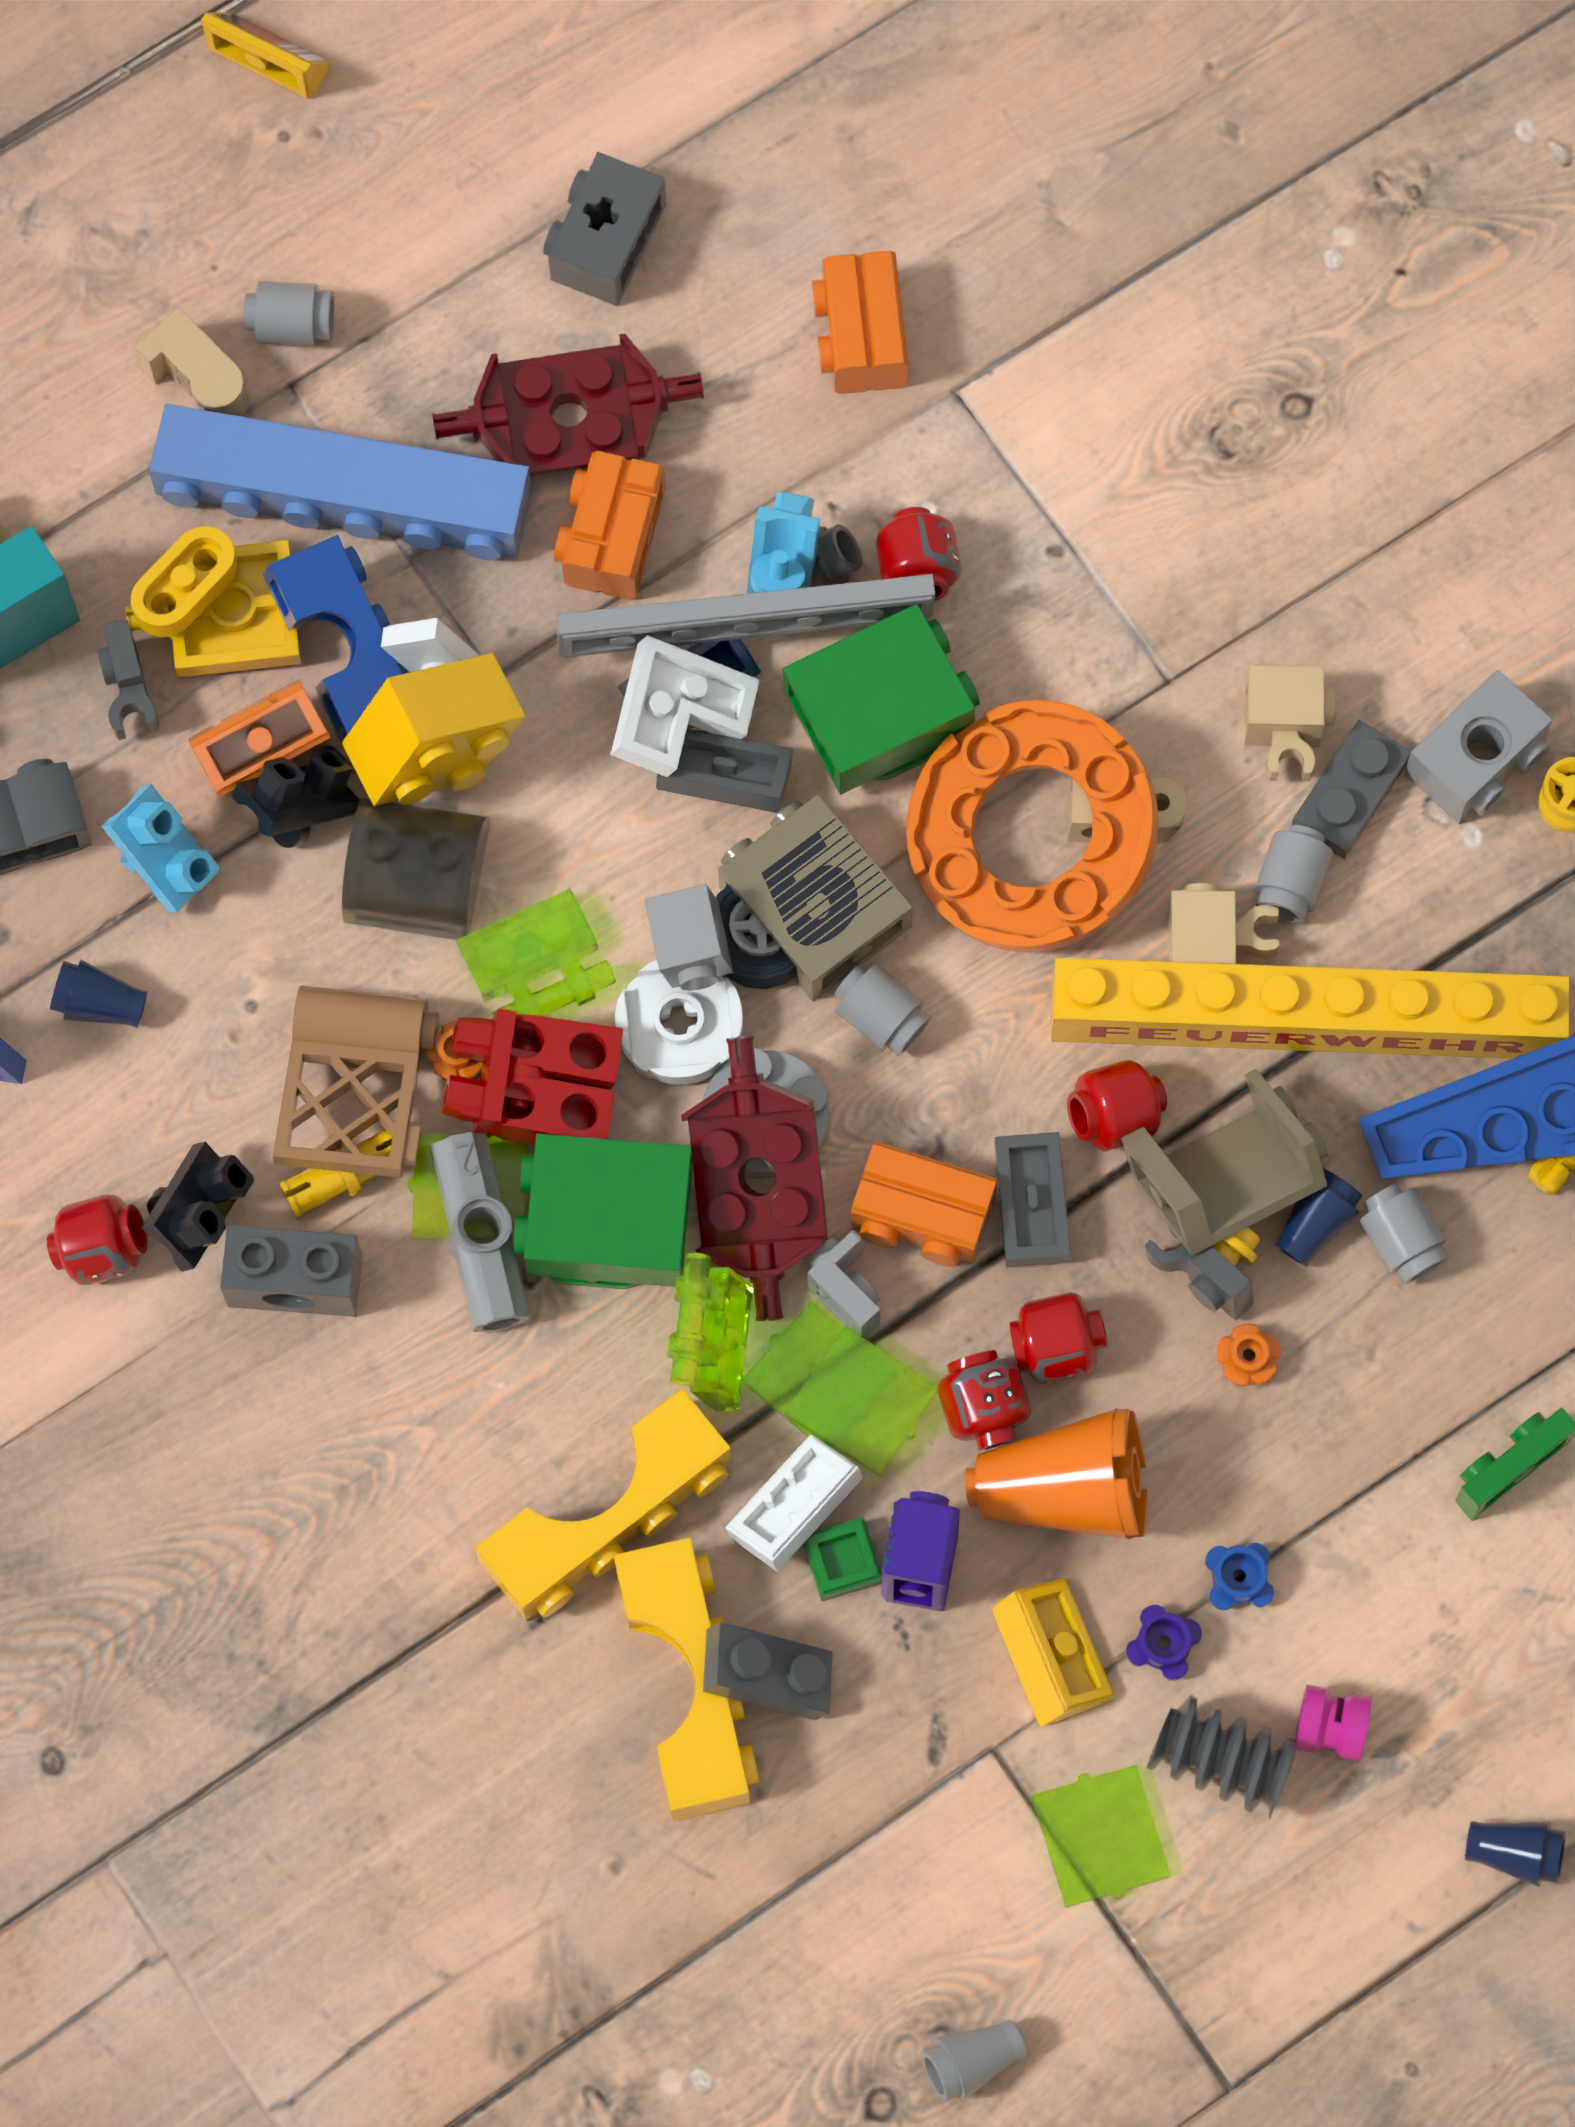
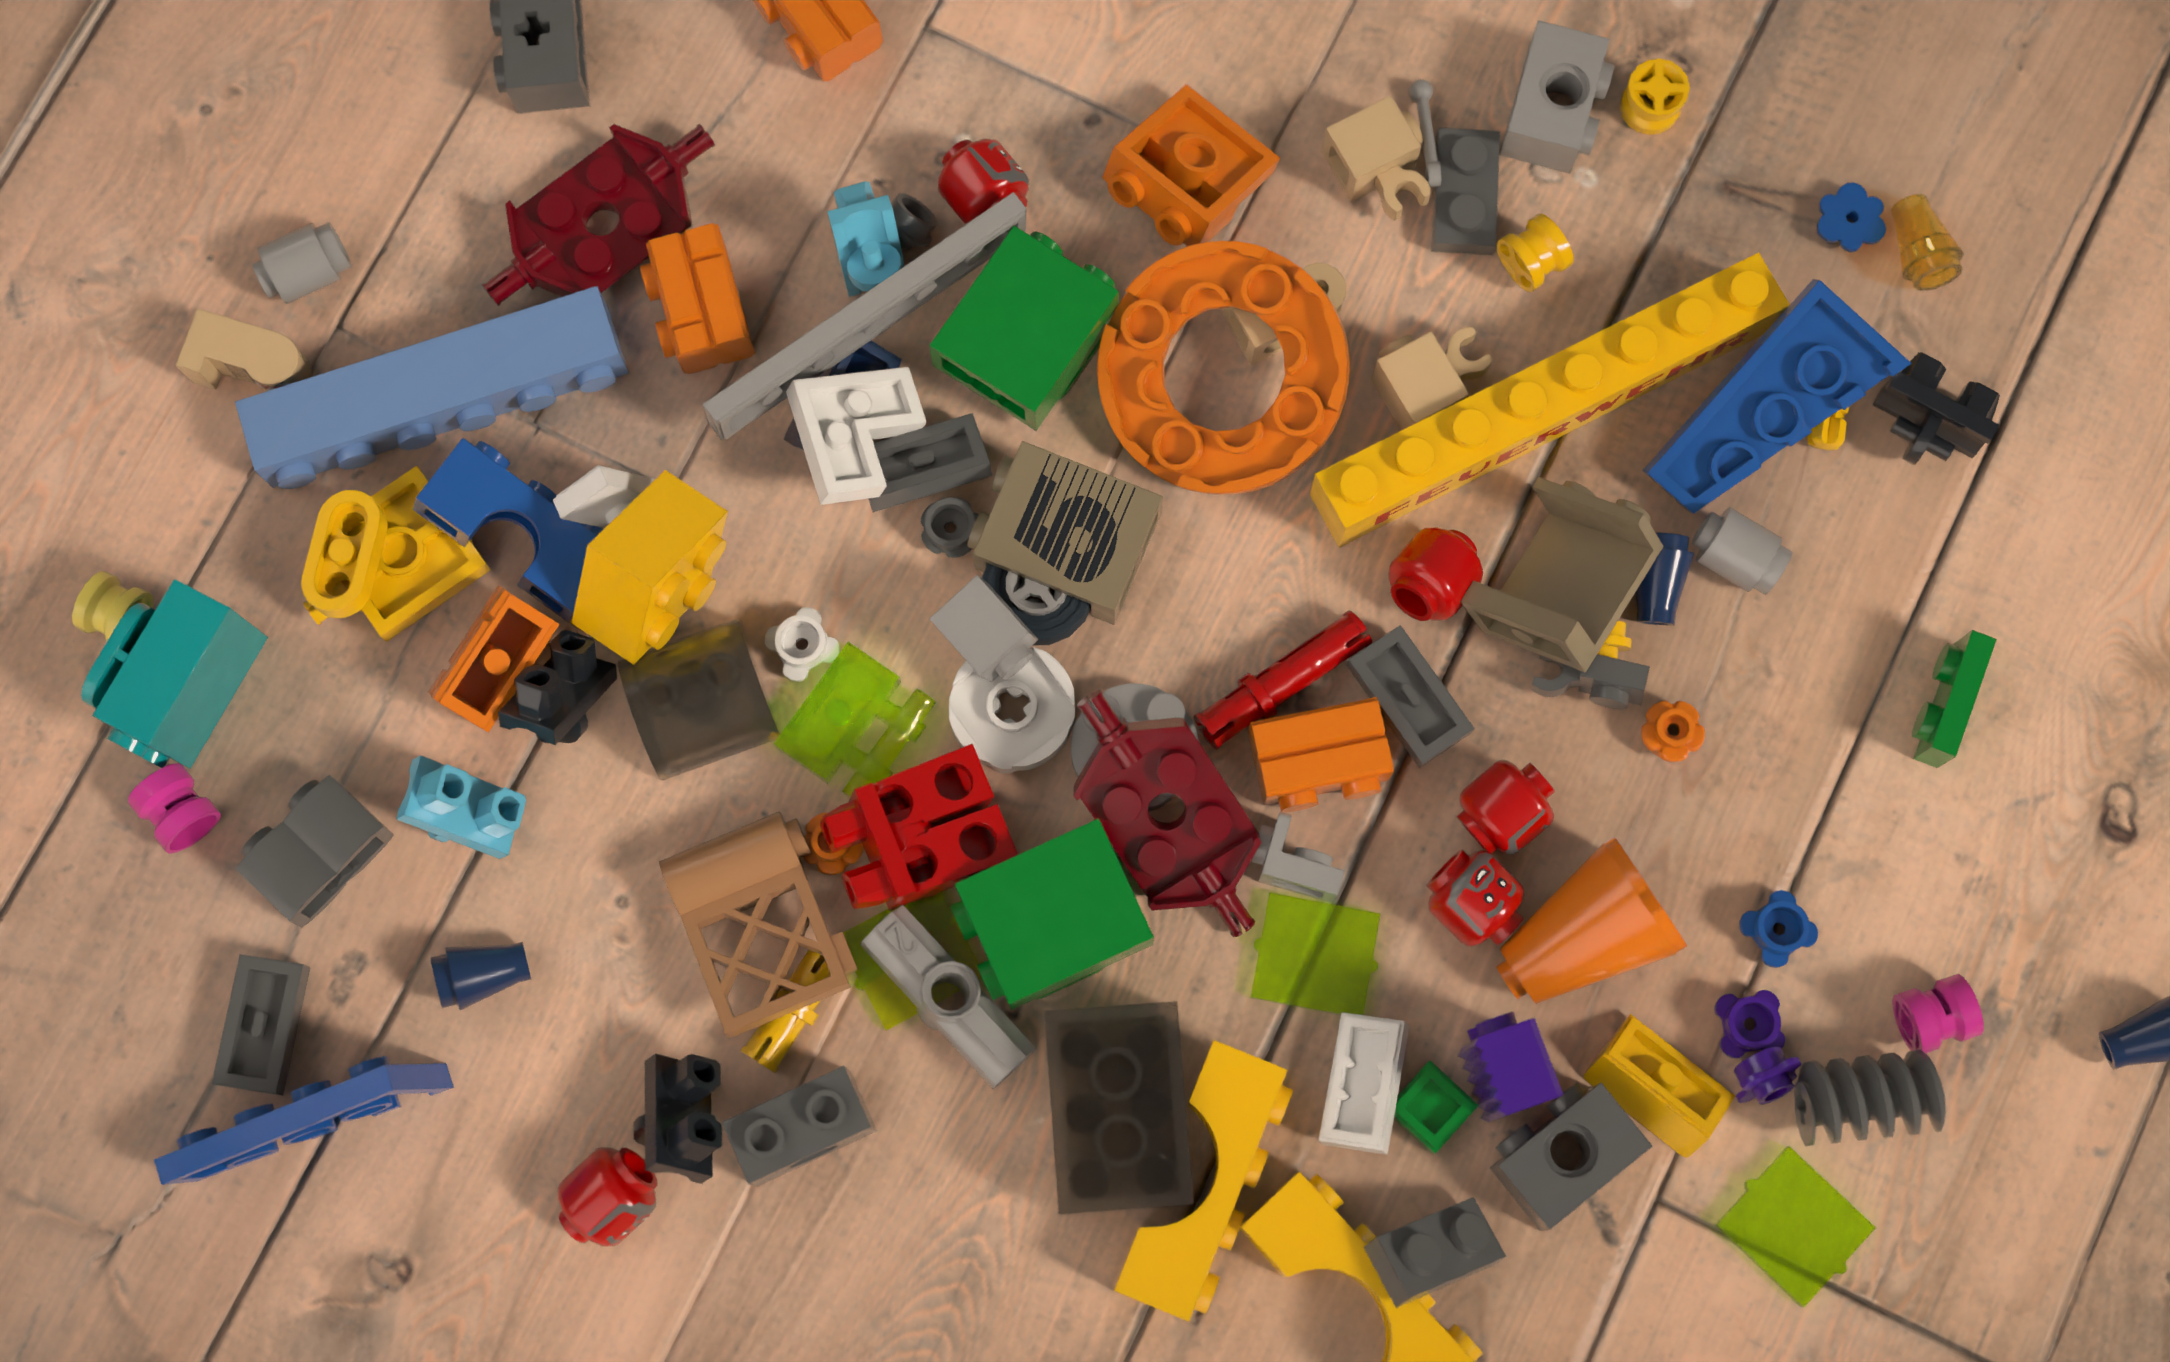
camera: 30 degrees left, 5 degrees up
dark grey plate [97,619,159,740] -> none
yellow slope [201,12,331,99] -> none
clear neon green plate [667,1253,753,1411] -> none
clear neon green piece [785,1326,938,1477] -> none
light grey brick [835,963,931,1056] -> none
light grey brick [1254,825,1334,924] -> none
none -> white plate [765,607,840,682]
none -> dark grey plate [921,497,979,558]
none -> clear smoke brick [1044,1001,1194,1216]
none -> orange plate [1102,84,1280,246]
none -> red pin [1193,610,1372,750]
none -> light grey hinge [1409,79,1441,187]
none -> dark grey brick [1490,1083,1653,1231]
none -> yellow wheel [1496,214,1574,292]
none -> dark purple plate [1734,1047,1802,1105]

